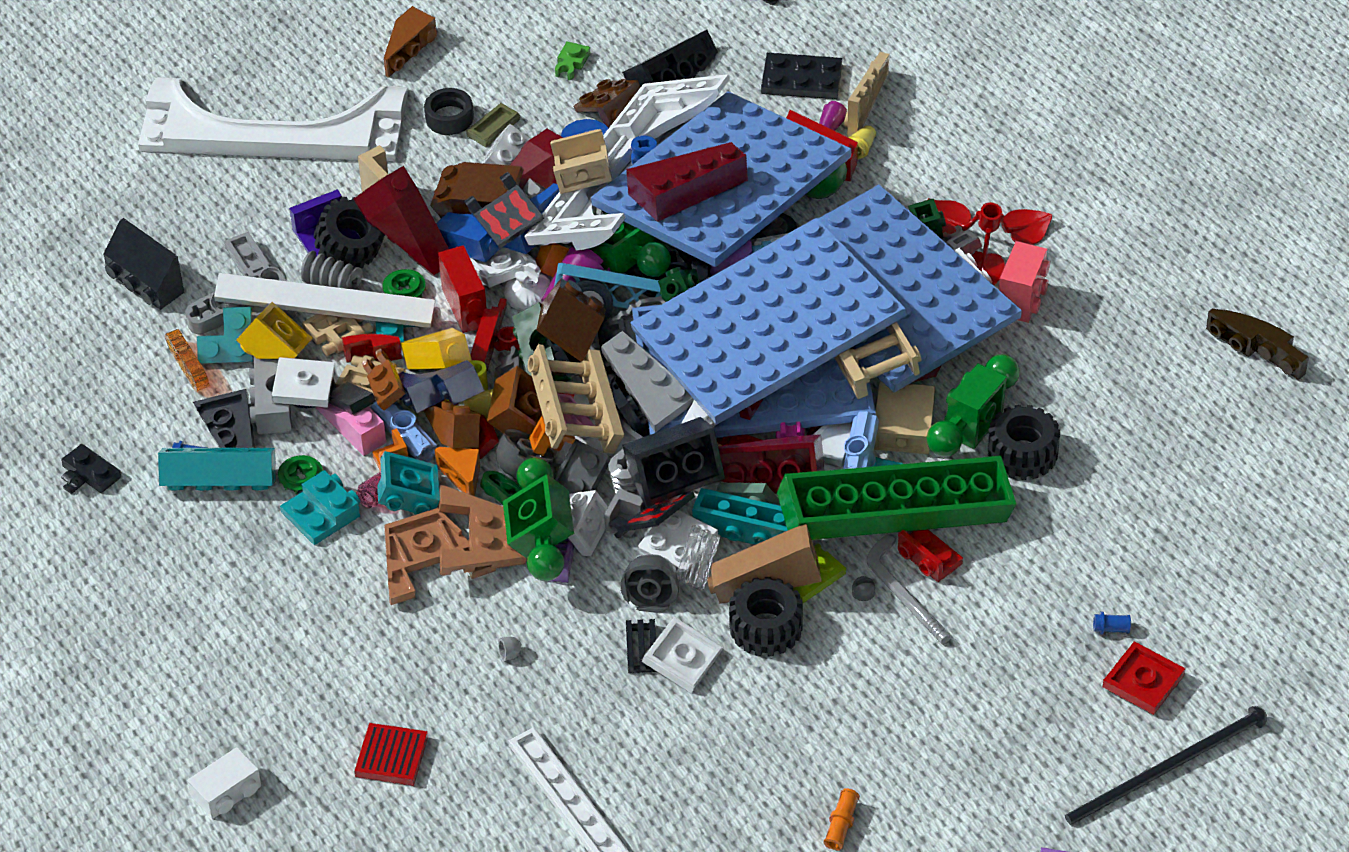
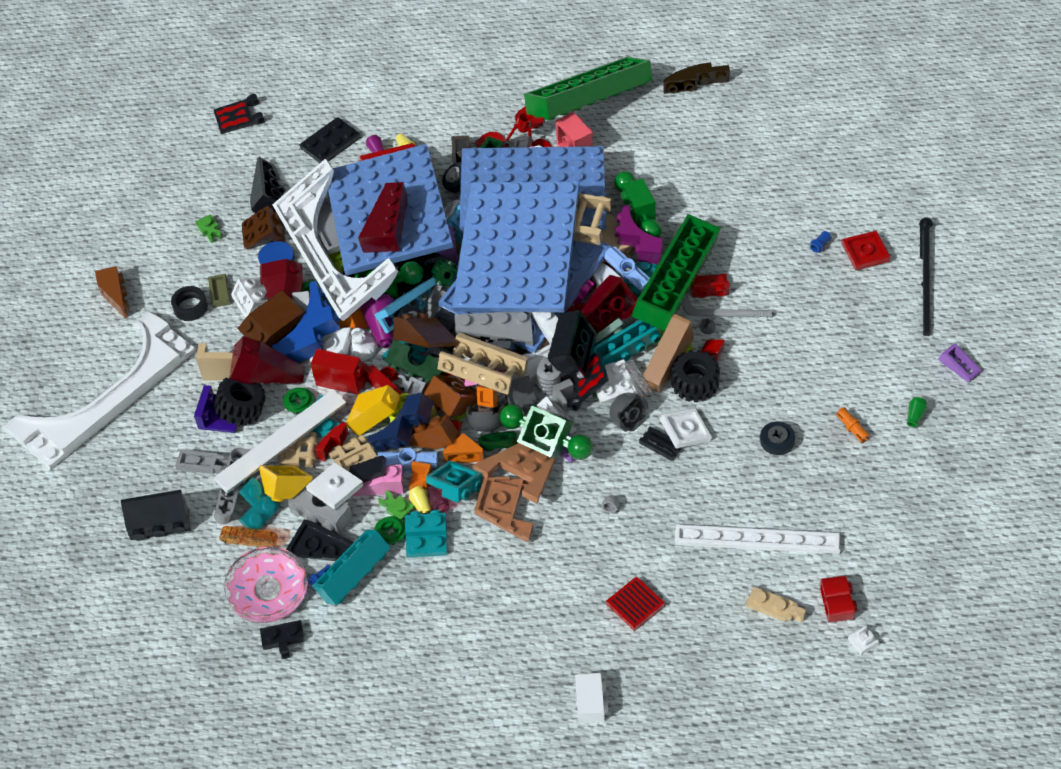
camera: 50 degrees left, 5 degrees up
light grey piece [301,251,363,290] -> none
dark orange hinge [362,348,406,411] -> none
flag [464,172,544,248] -> none
tan panel [551,129,612,194] -> none
blue wheel [631,136,657,164] -> none
tan wing [844,52,890,137] -> none
black tyre [988,405,1060,480] -> none
none -> clear dish [224,547,308,623]
none -> bright green plate [378,491,415,521]
none -> light yellow cone [408,486,432,514]
none -> dark brown slope [451,135,470,164]
none -> green brick [524,56,652,120]
none -> magenta arch [615,205,663,264]
none -> red slope [701,339,725,361]
none -> black wheel [759,421,795,455]

